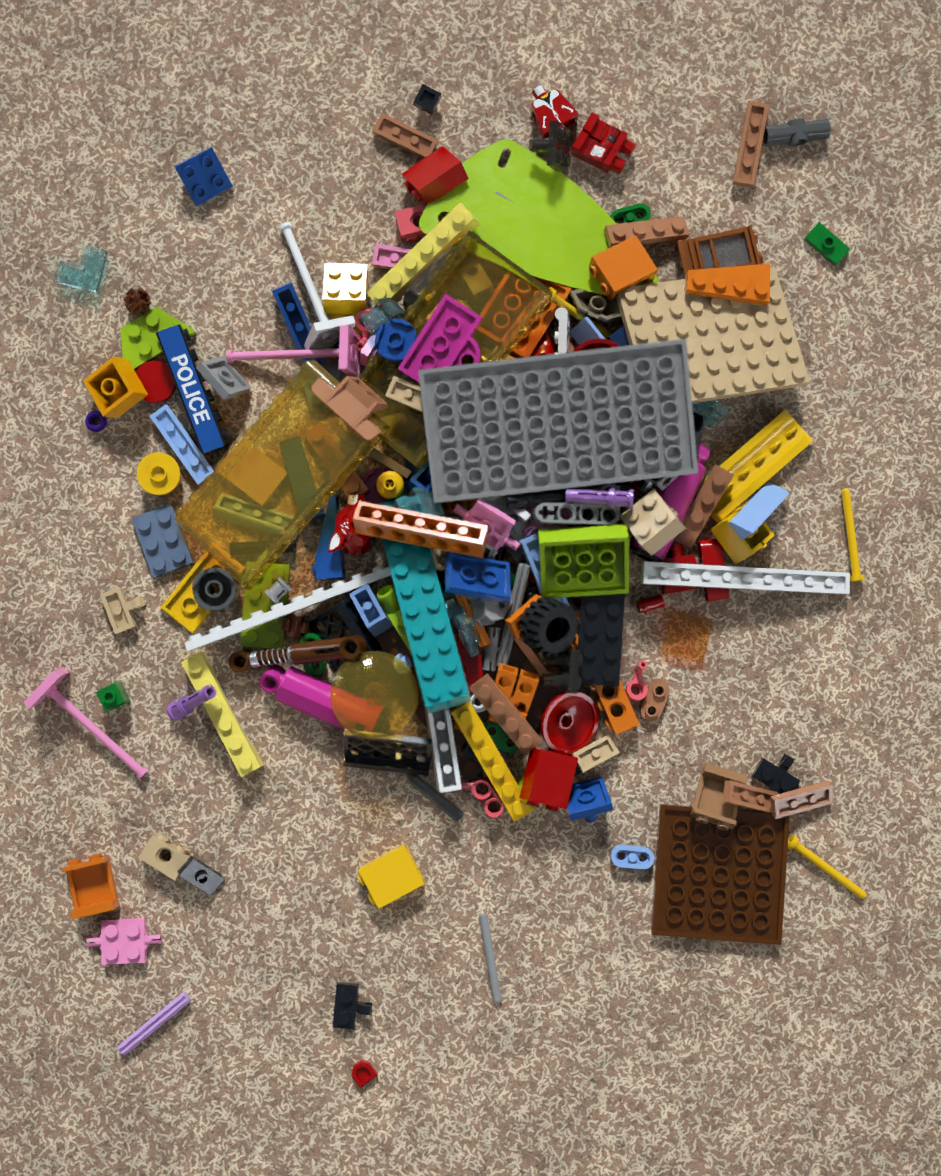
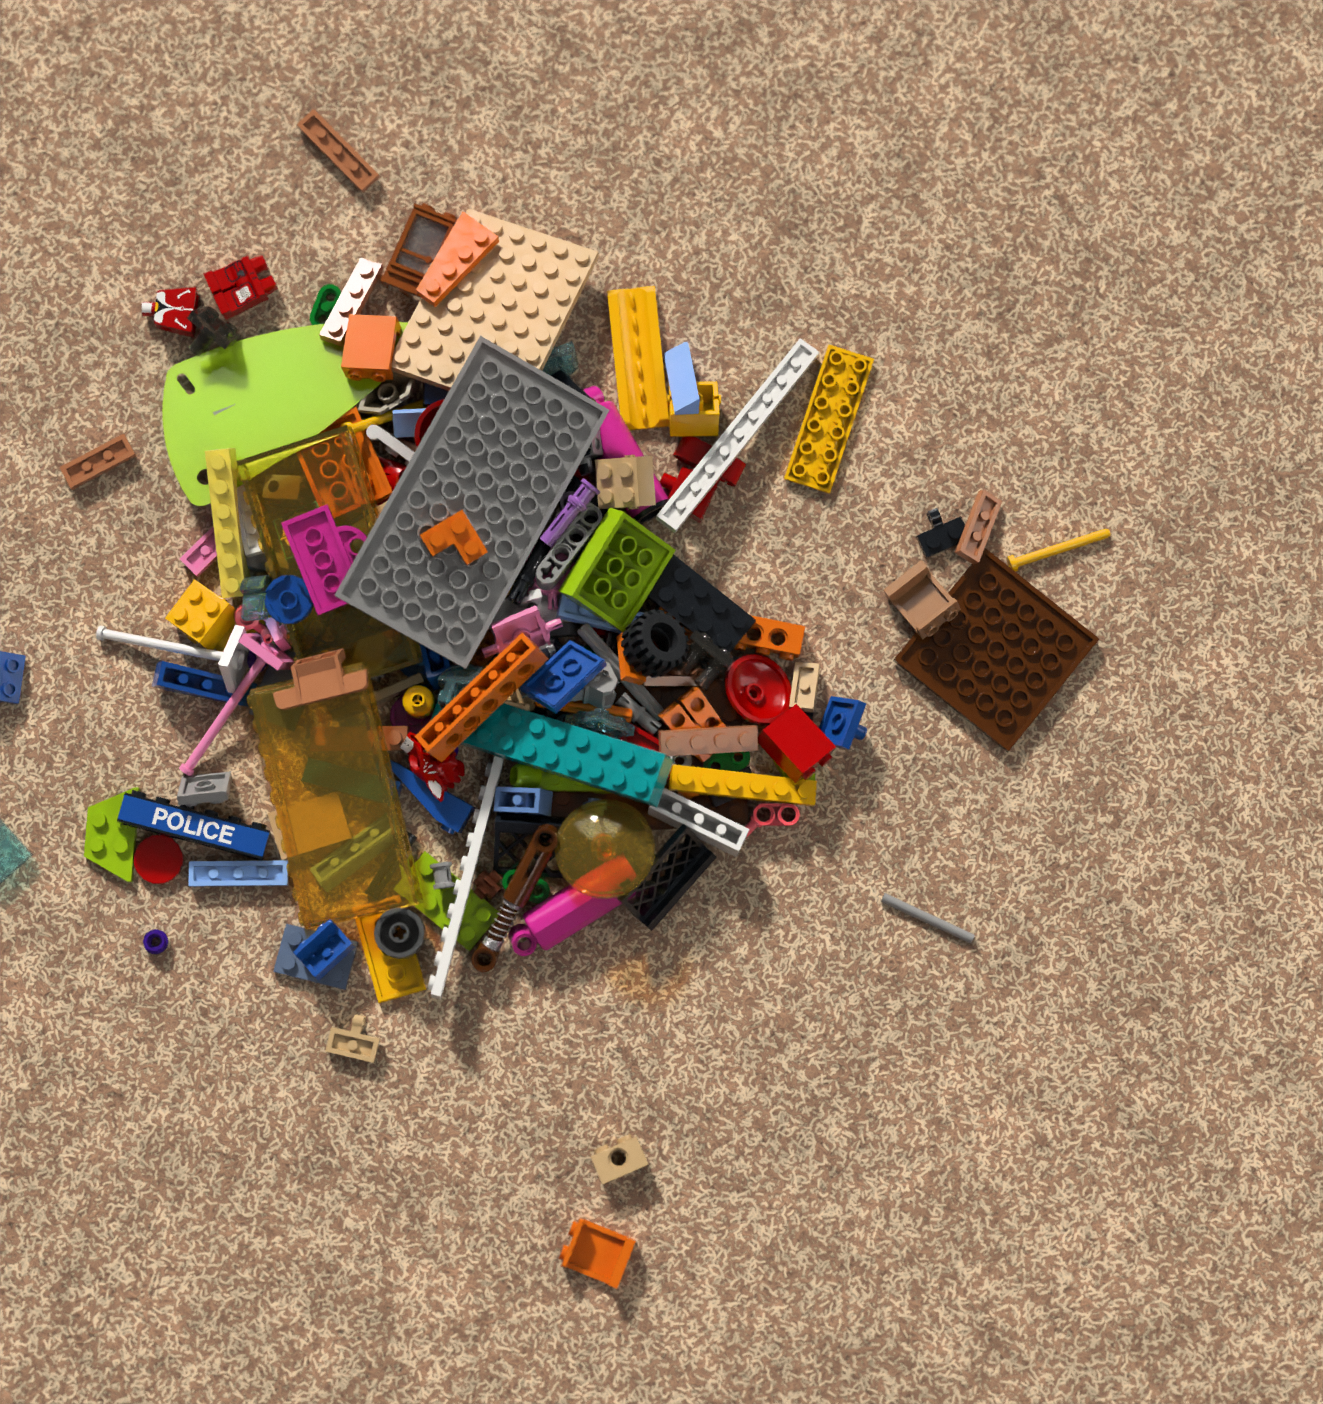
camera: 55 degrees left, 5 degrees down
bright pink tile [23,667,148,779] -> none
light orange brick [83,357,148,418] -> none
bright pink plate [86,918,162,965] -> none
green brick [96,682,131,711] -> none
lavender axle [118,992,191,1055] -> none
copper gear [123,288,152,315] -> none
yellow piece [136,452,182,497] -> none
medium lavender pin [167,685,216,721] -> none
plate [177,856,225,895] -> none
light yellow arch [181,652,264,777] -> none
black plate [333,982,372,1030] -> none
red tile [352,1060,378,1088] -> none
yellow brick [357,843,425,909] -> none
tan plate [385,376,423,412] -> none
coral brick [395,204,441,243] -> none
red brick [402,146,469,206] -> none
dark grey axle [409,774,463,822] -> none
black tile [413,84,442,115] -> none
light blue plate [610,845,654,869] -> none
coral plate [625,660,648,702] -> none
red pin [636,594,665,614] -> none
nougat plate [640,680,670,721] -> none
clear orange tile [660,611,713,663] -> none
nougat plate [674,464,734,549] -> none
nougat plate [723,780,778,813] -> none
dark grey piece [764,118,831,146] -> none
green plate [804,222,850,266] -> none
yellow bar [841,488,865,582] -> none
none -> blue bracket [293,919,355,981]
none -> orange plate [419,510,488,565]
none -> yellow plate [784,344,874,494]

